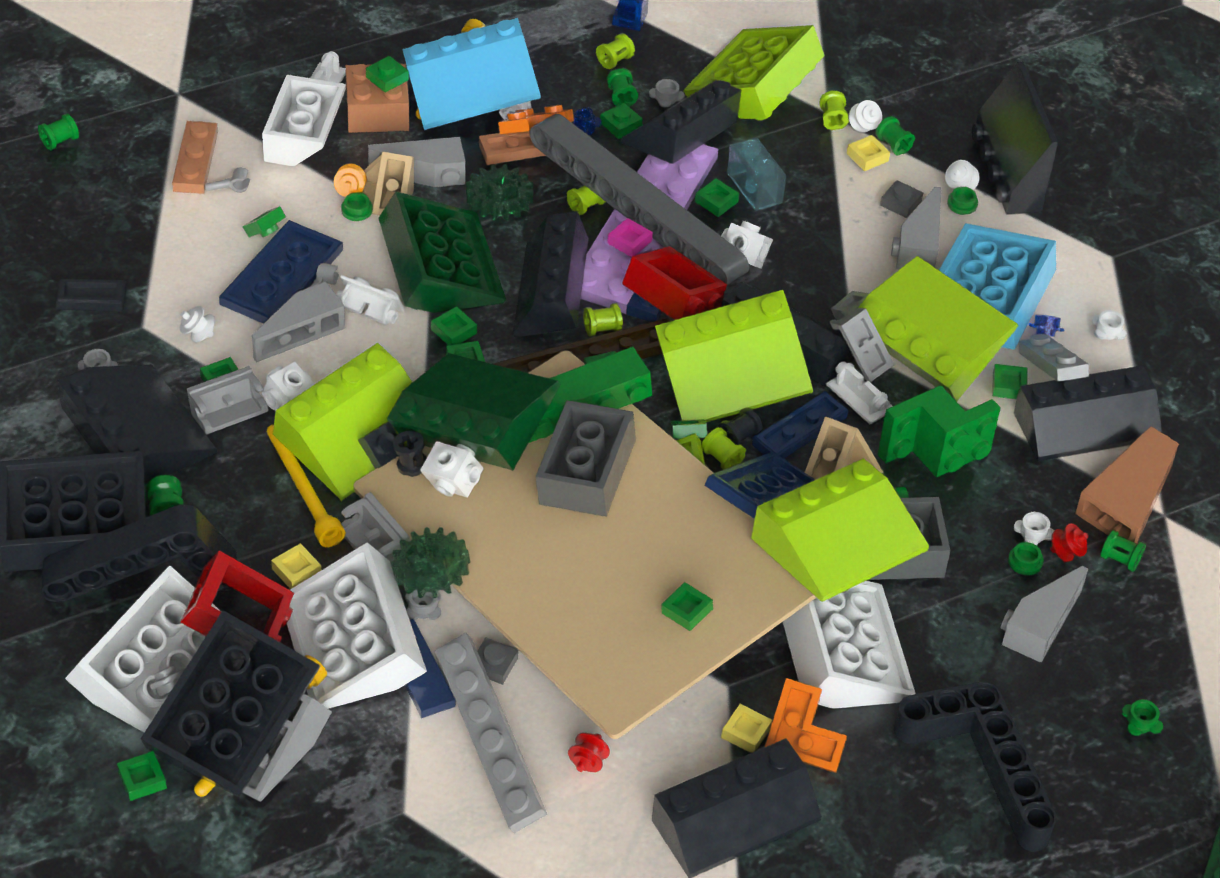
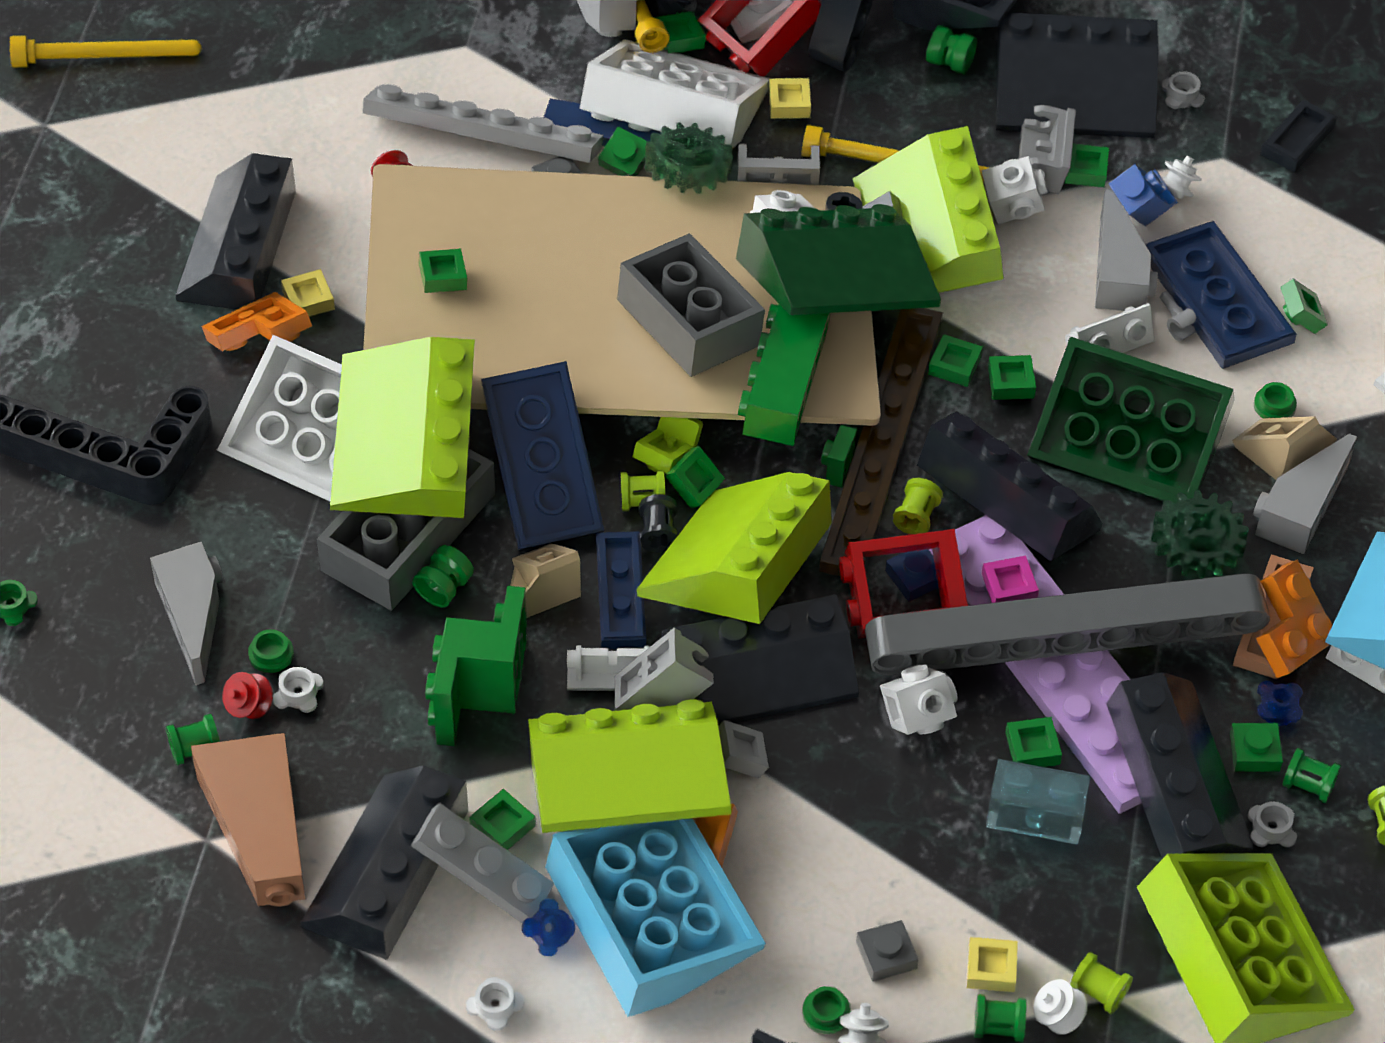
camera: 130 degrees right, 5 degrees up
light orange wheel [334,163,367,197] -> none
light grey slope [891,187,941,270] -> none
none -> green plate [598,127,653,176]
none -> blue brick [1109,164,1178,227]

